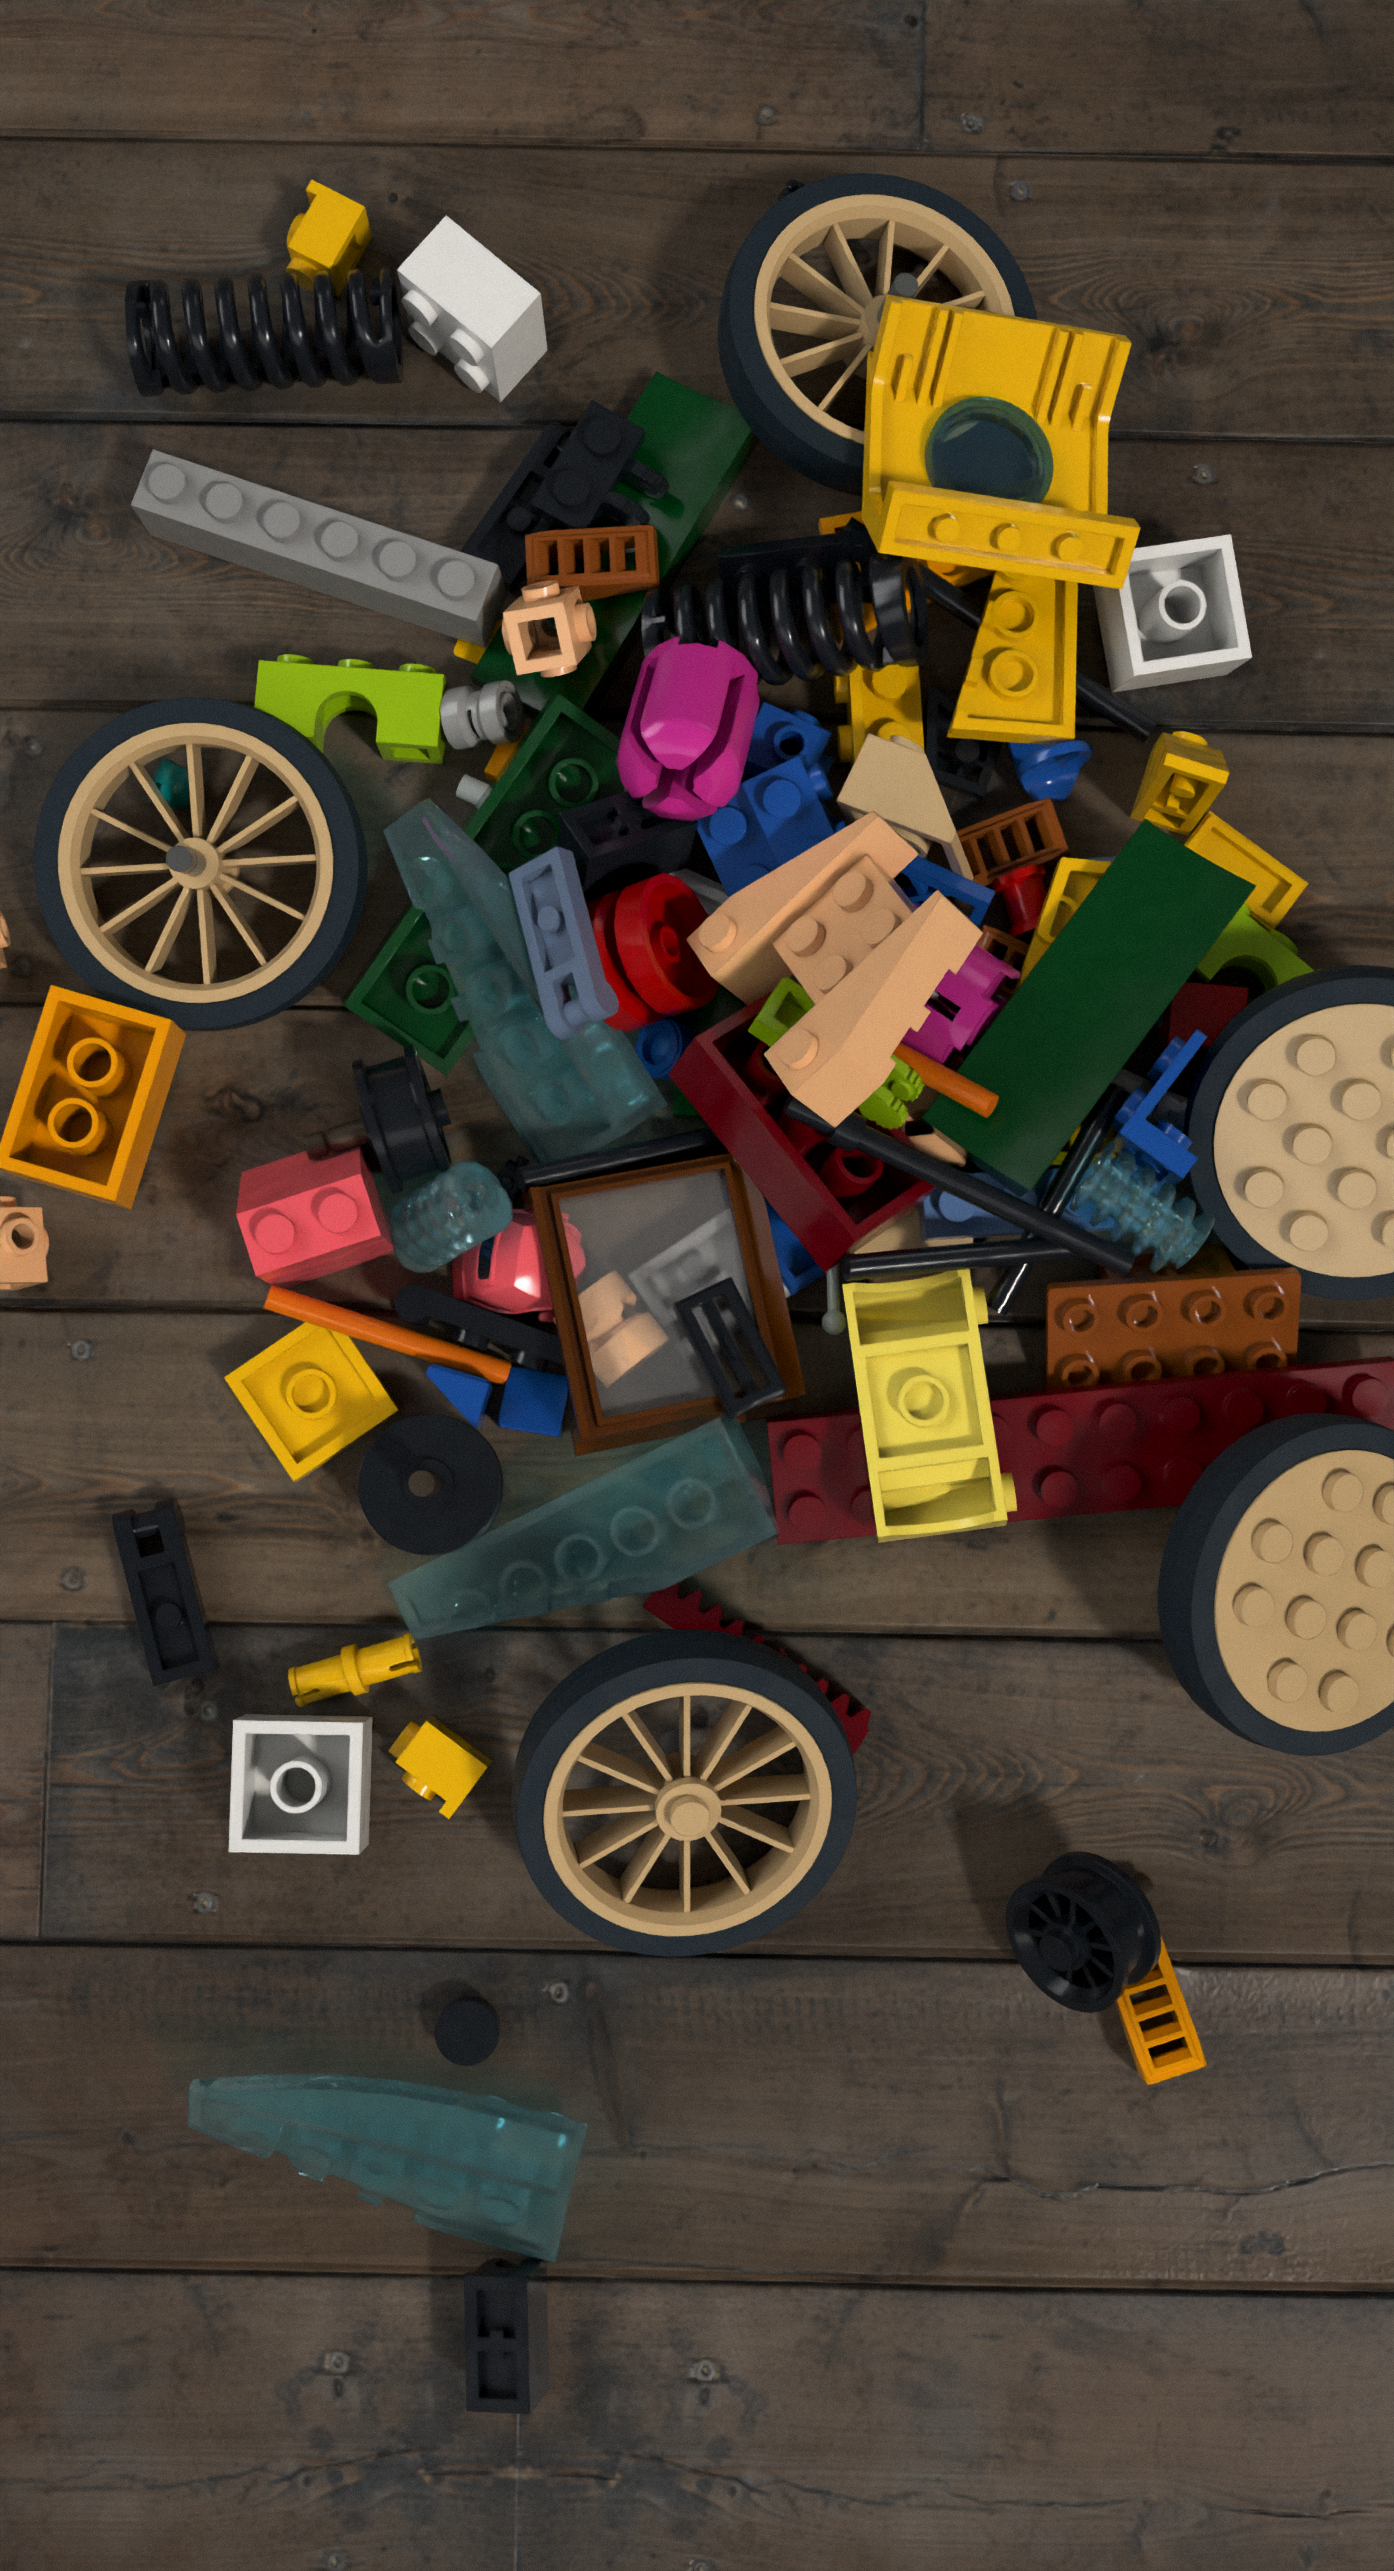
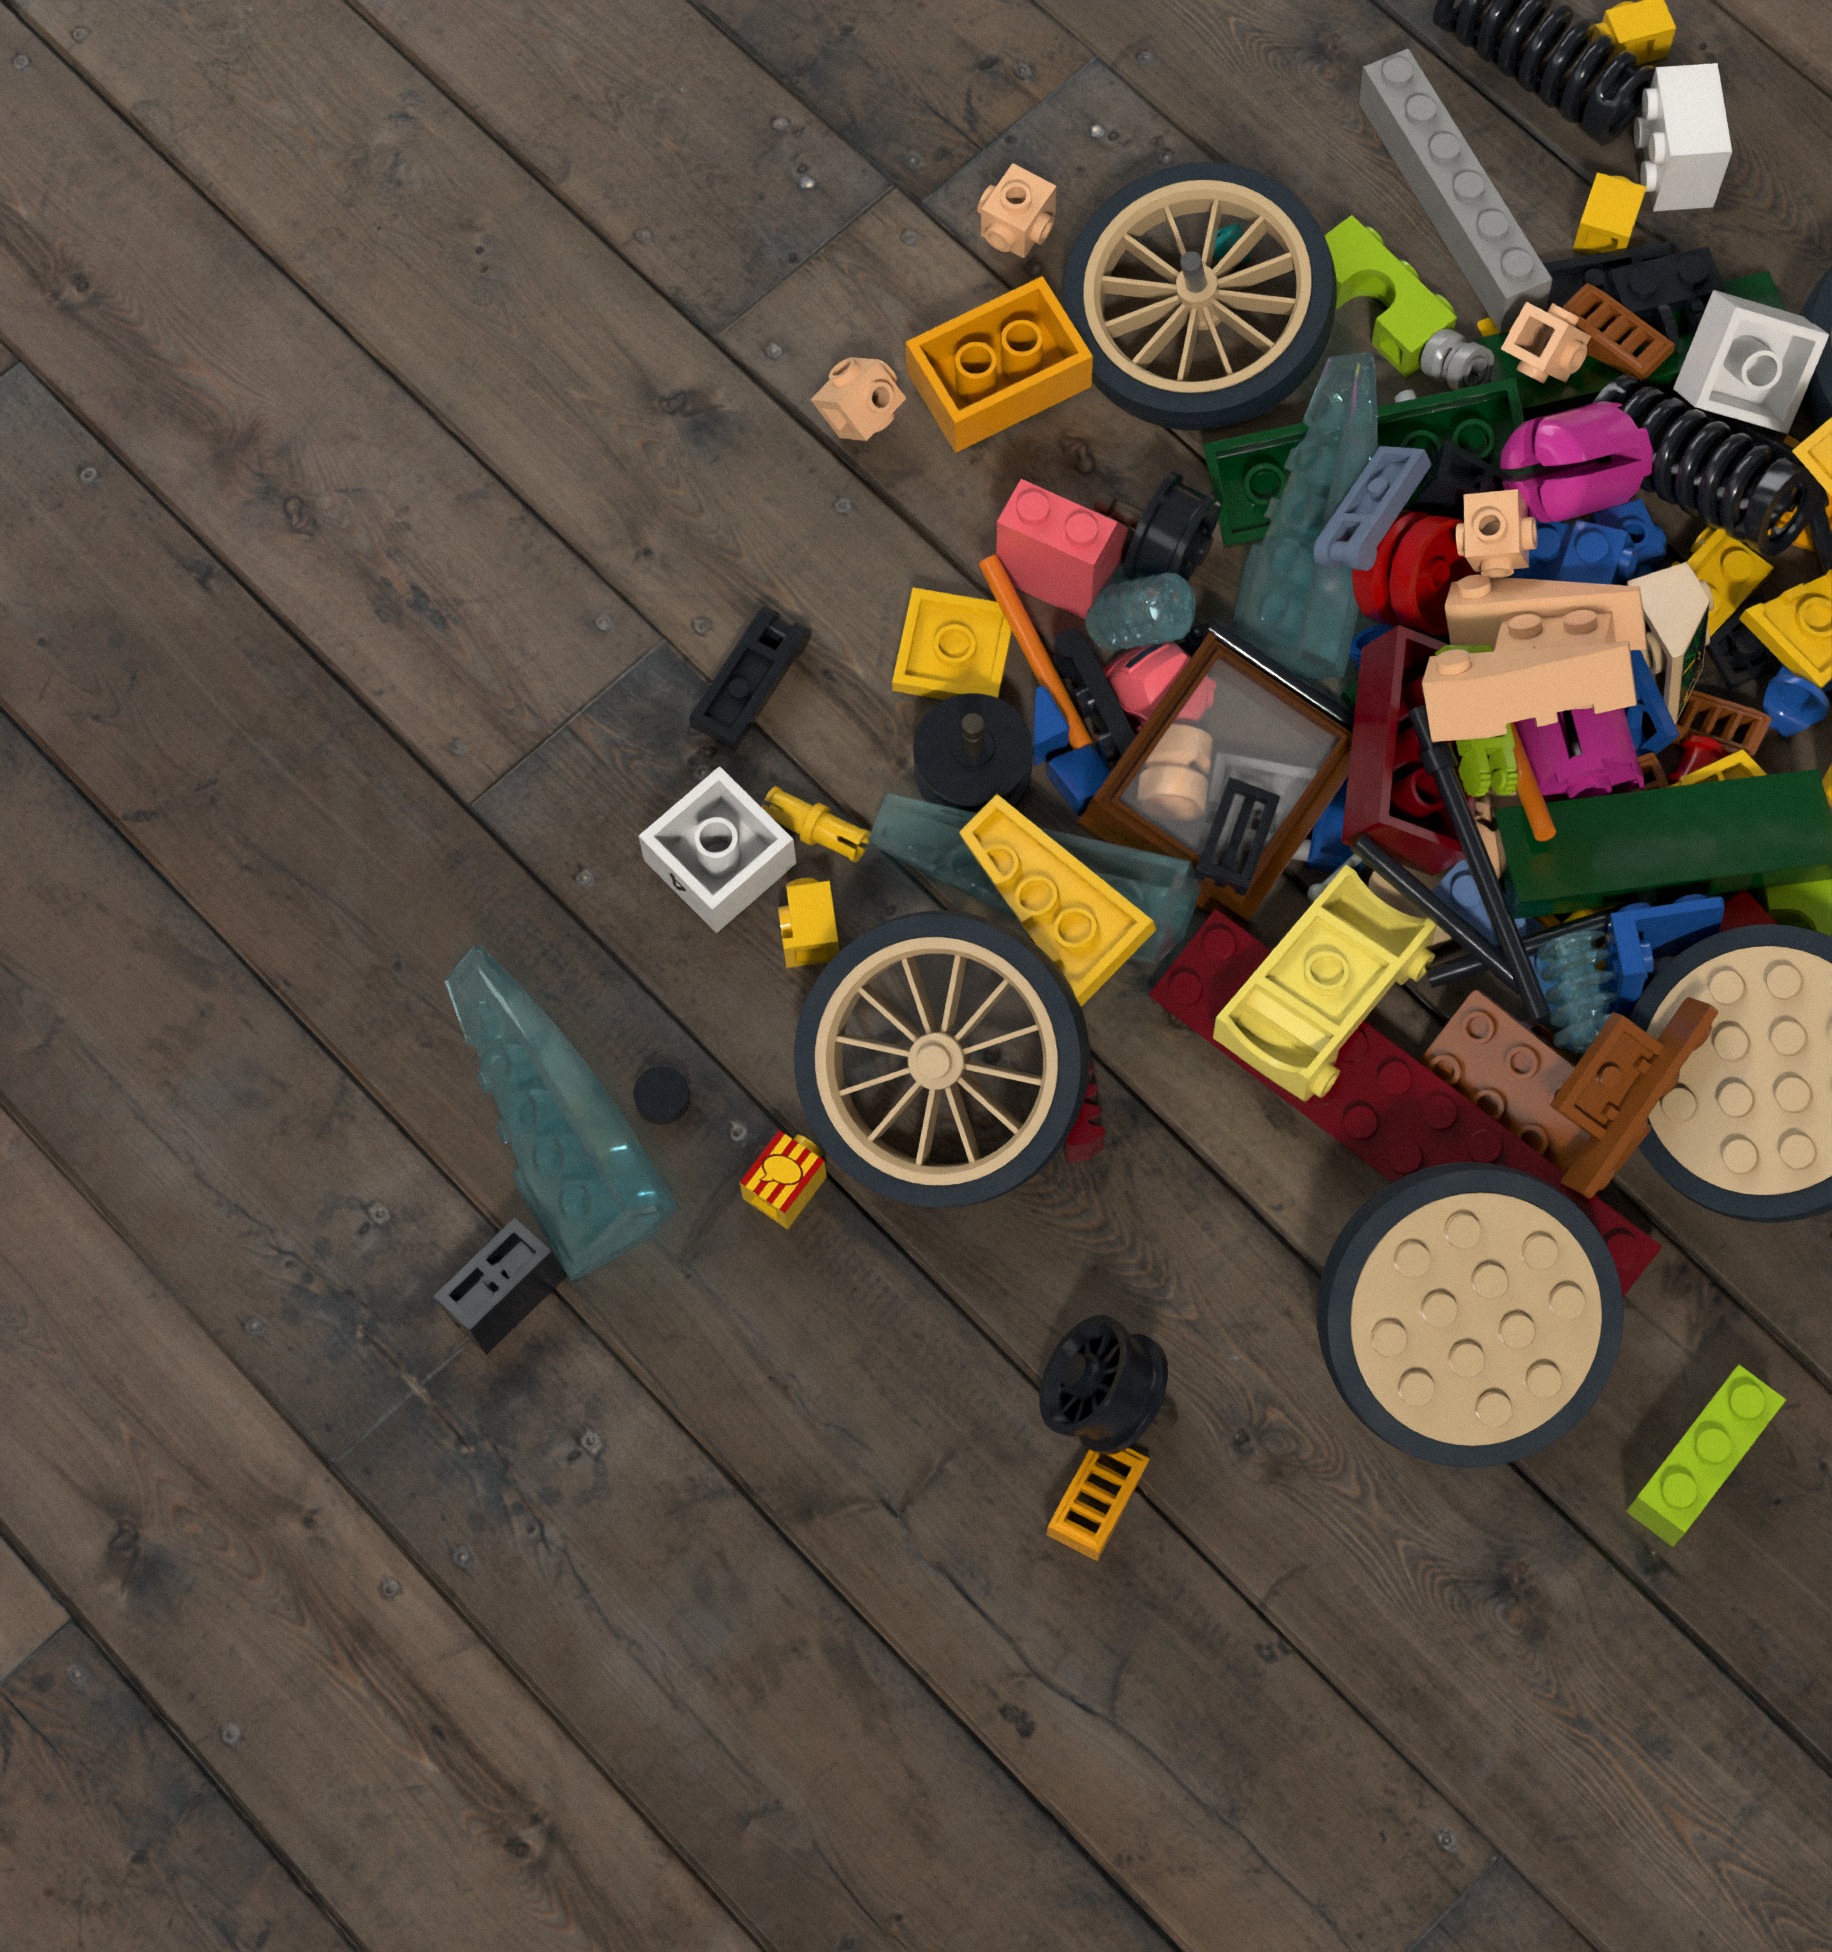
camera: 50 degrees right, 15 degrees down
none -> yellow brick [739,1130,827,1230]
none -> yellow wing [959,794,1157,1007]
none -> light nougat brick [1456,489,1537,578]
none -> dark orange bracket [1549,997,1718,1199]
none -> yellow brick [1573,172,1647,255]
none -> white brick [1673,290,1829,434]

